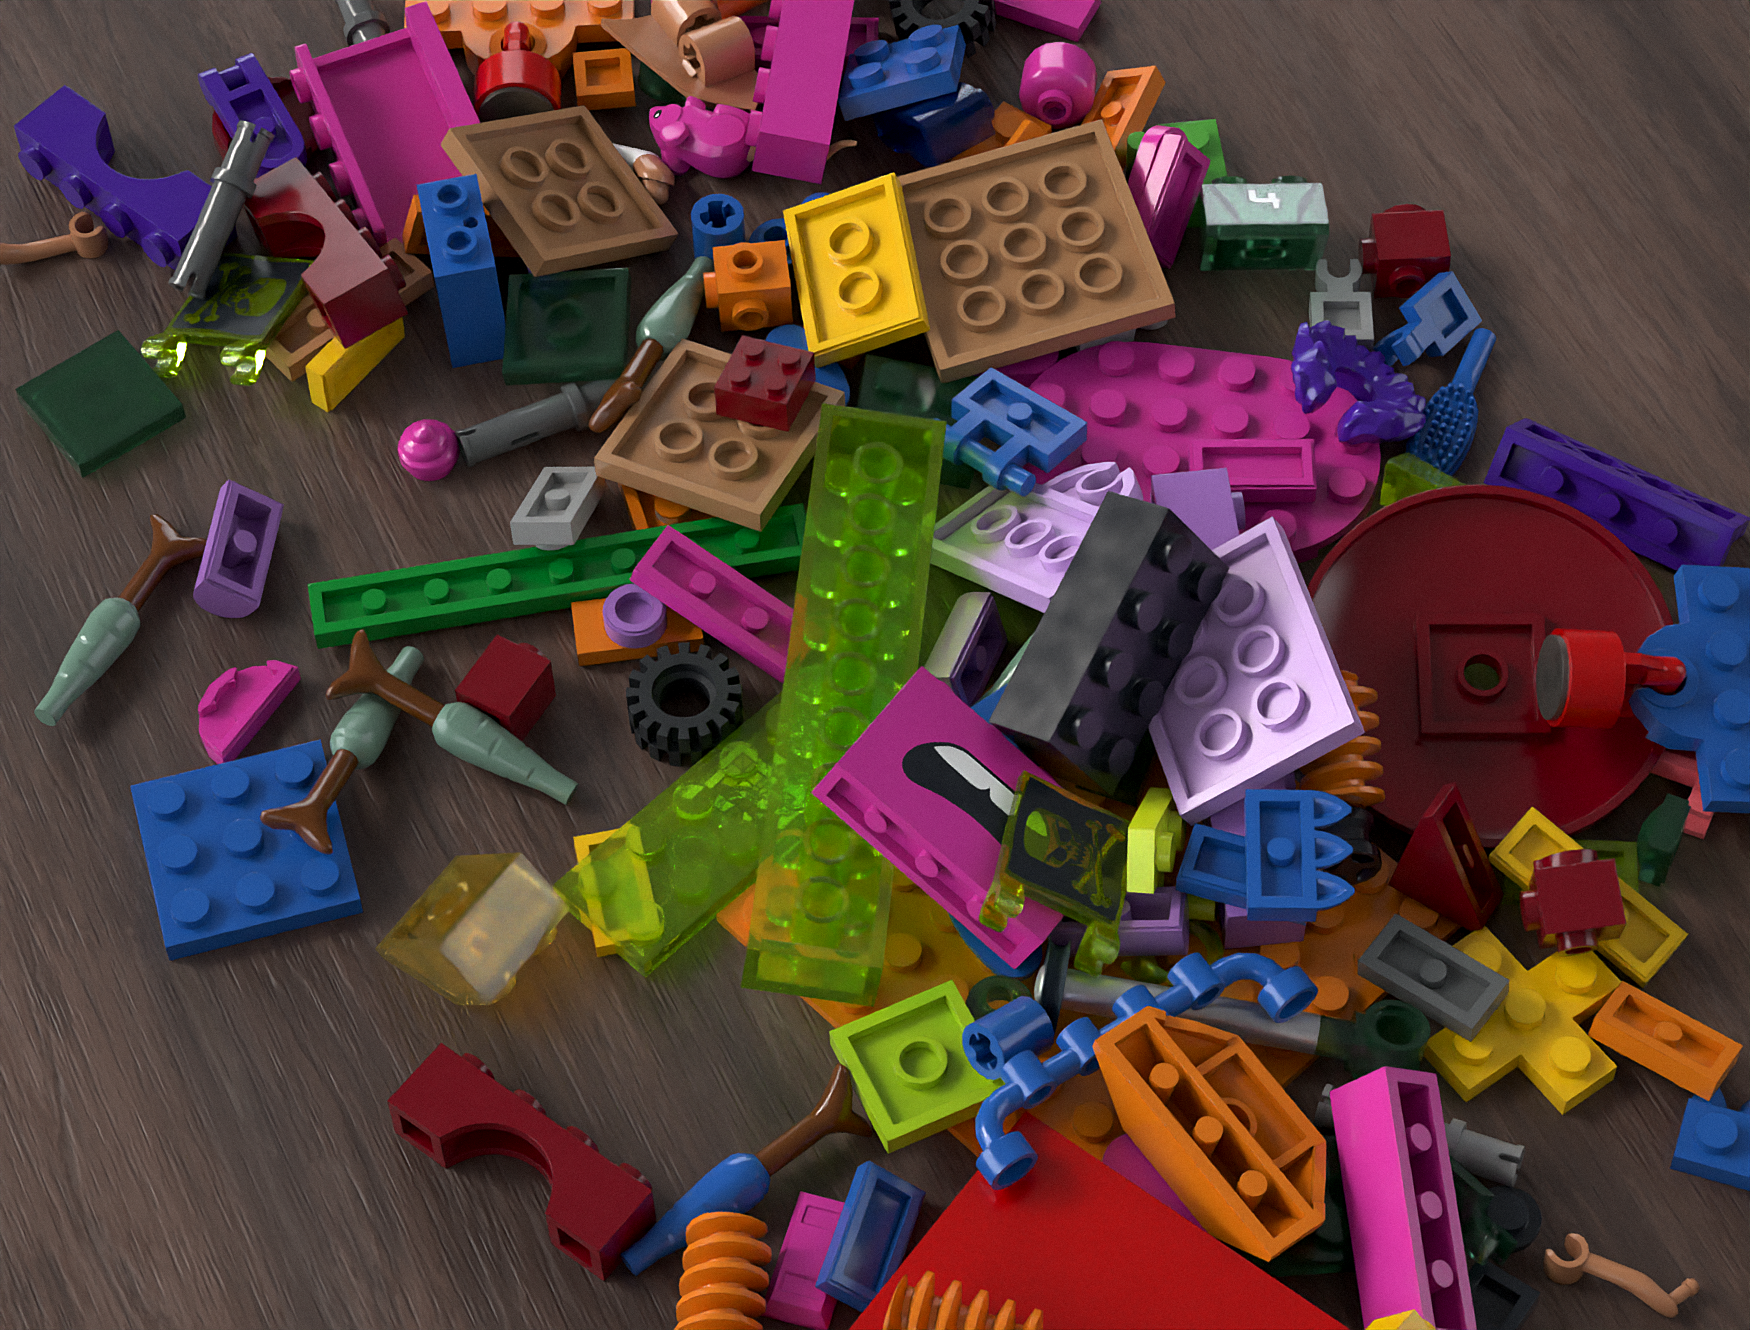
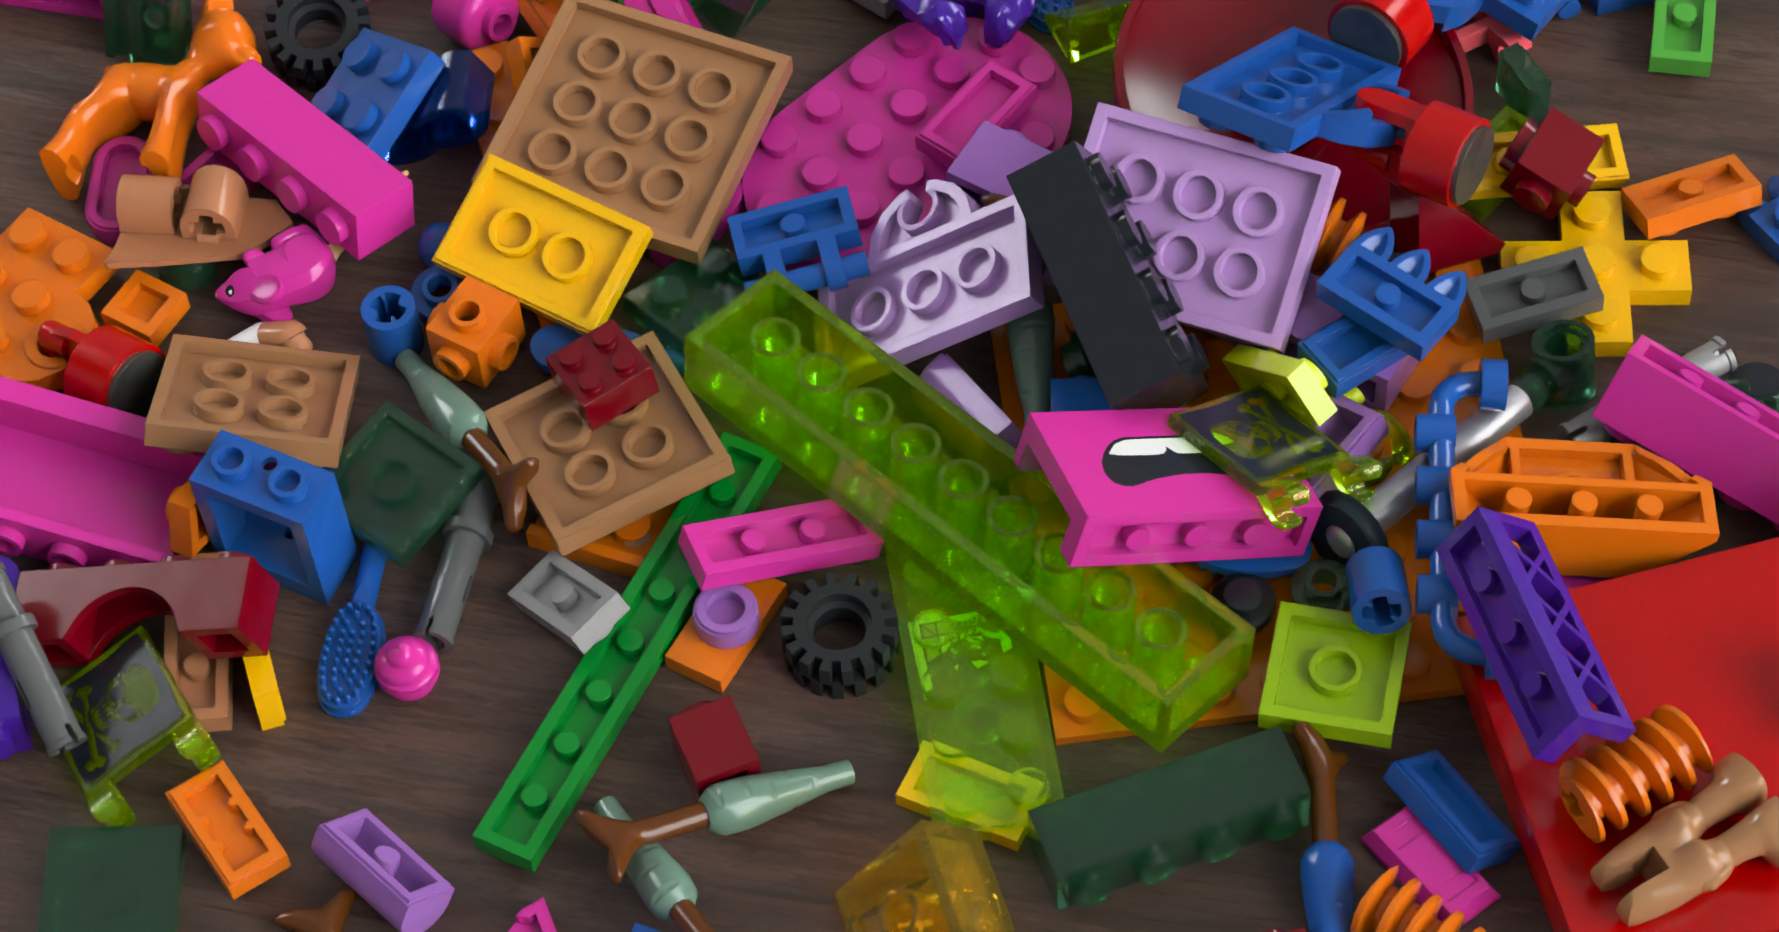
camera: 50 degrees left, 0 degrees up
none -> orange plate [165,760,291,900]
none -> blue piece [316,533,390,718]
none -> clear green brick [1027,725,1311,910]
none -> blue plate [1177,26,1494,209]
none -> black plate [1210,573,1276,637]
none -> dark purple fence [1436,506,1636,763]

